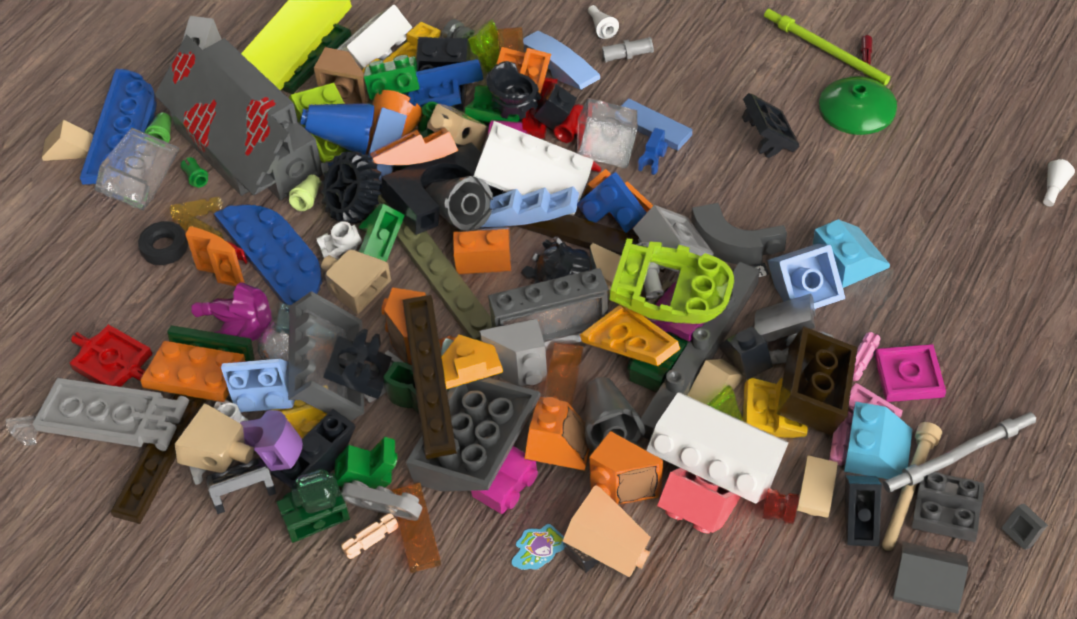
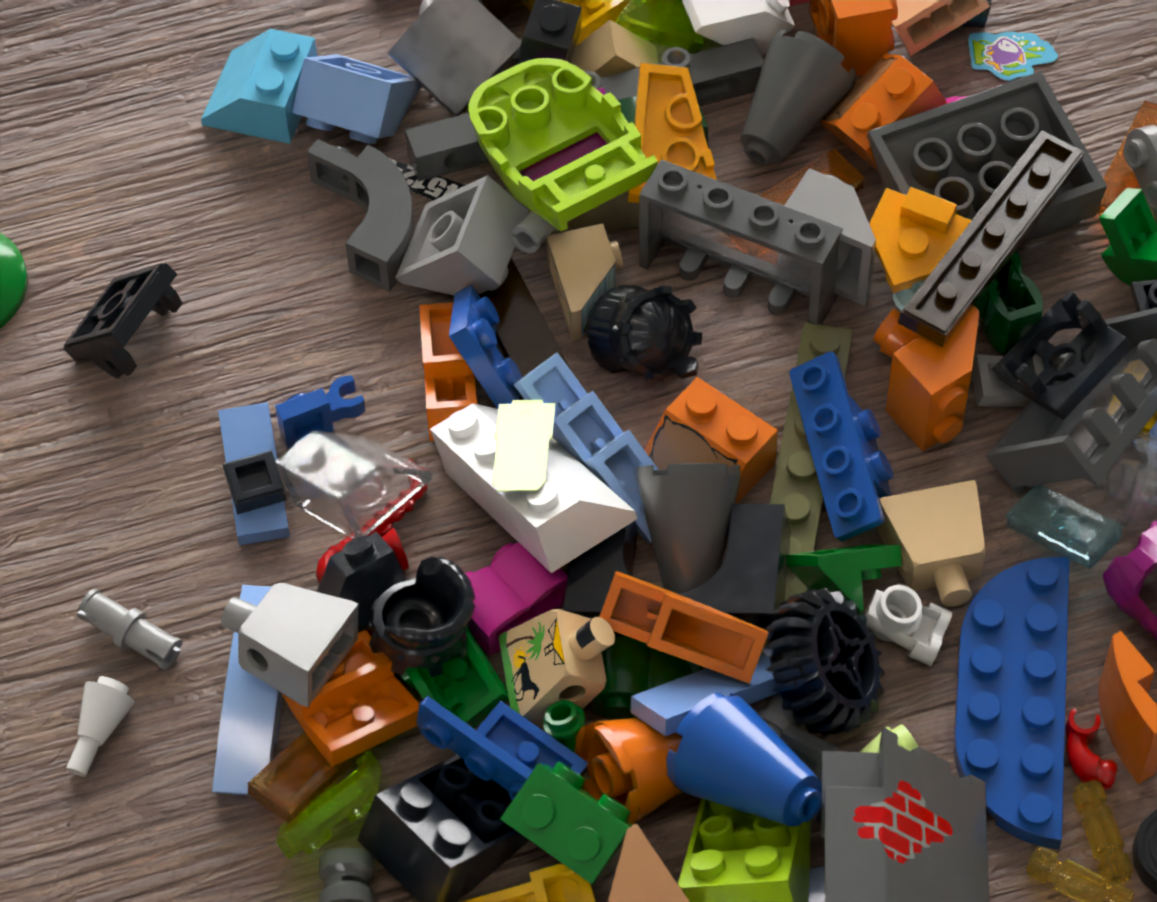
camera: 140 degrees left, 5 degrees up
none -> torso [221,583,359,707]
none -> black tile [222,450,287,514]
none -> piece [492,400,556,491]
none -> blue bracket [789,351,893,541]

